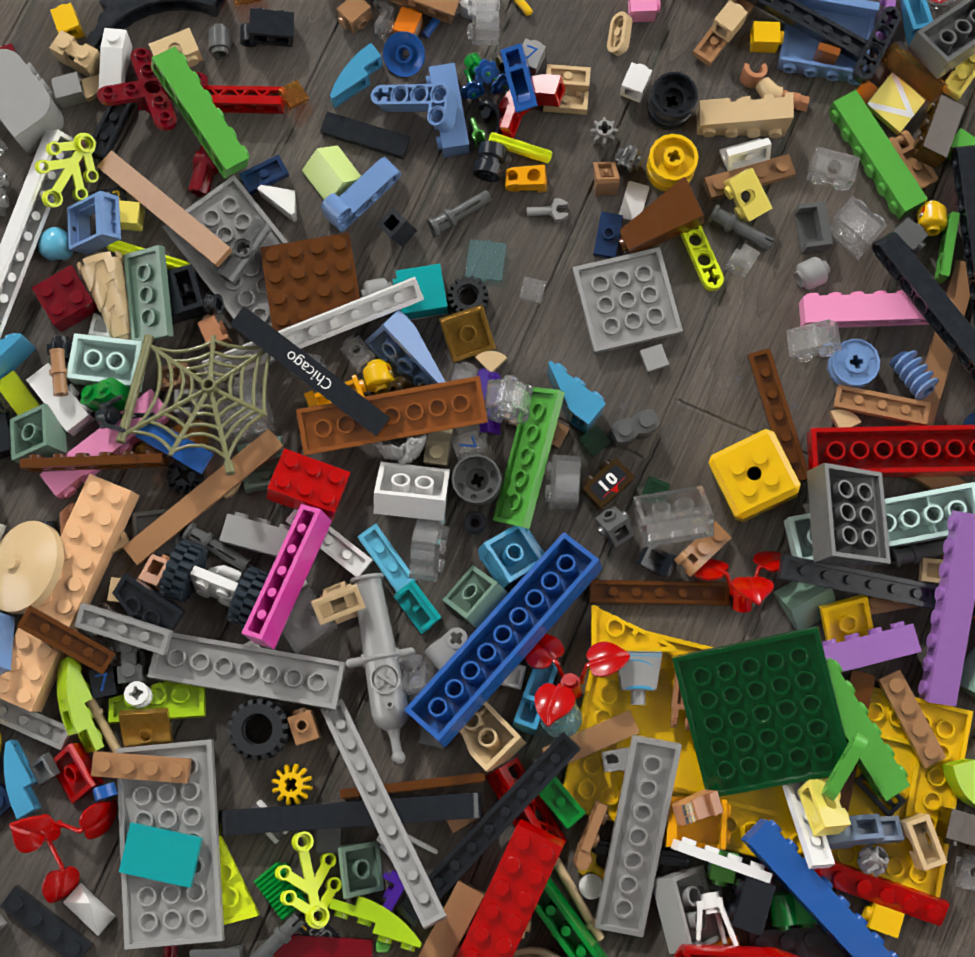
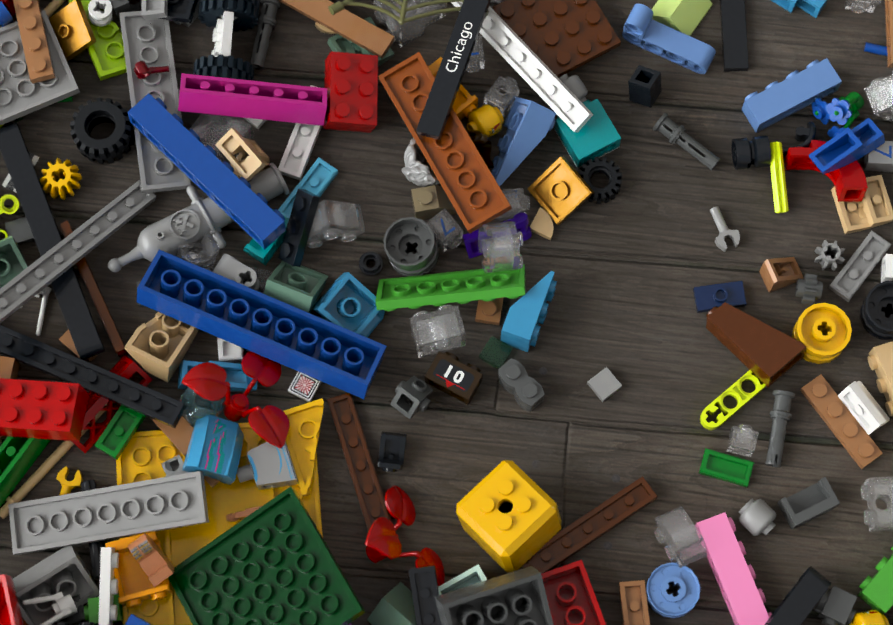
camera: 70 degrees right, 5 degrees down
white arm [207,565,241,582] -> none
light grey brick [219,512,291,558] -> none
medium nougat brick [287,707,322,746] -> none
medium blue beam [371,84,458,133] -> none
white brick [374,462,450,521] -> none
blue dish [383,31,425,77] -> none
orange brick [392,6,423,37] -> none
clear light blue piece [465,239,506,282] -> none
bright green hand [470,118,487,148] -> none
light orange leg [505,165,547,193] -> none
clear tile [519,276,546,305] -> none
light grey plate [572,247,683,354] -> none
medium nougat hinge [572,800,609,871] -> none
white tile [579,873,603,899] -> none
white sticker [619,181,650,220] -> none
clear brick [633,485,714,547] -> none
clear green tile [640,475,671,506] -> none
medium nougat plate [674,521,731,577] -> none
light yellow brick [723,168,772,222] -> none
tan tile [829,409,861,427] -> none
clear brick [830,196,888,260] -> none
none -> blue brick [127,93,286,250]
none -> dark red hand [133,61,169,79]
none -> dark azure slope [182,414,244,485]
none -> black plate [278,189,320,267]
none -> tile [288,372,322,402]
none -> green tile [698,448,754,487]
none -> light grey tile [828,230,892,302]

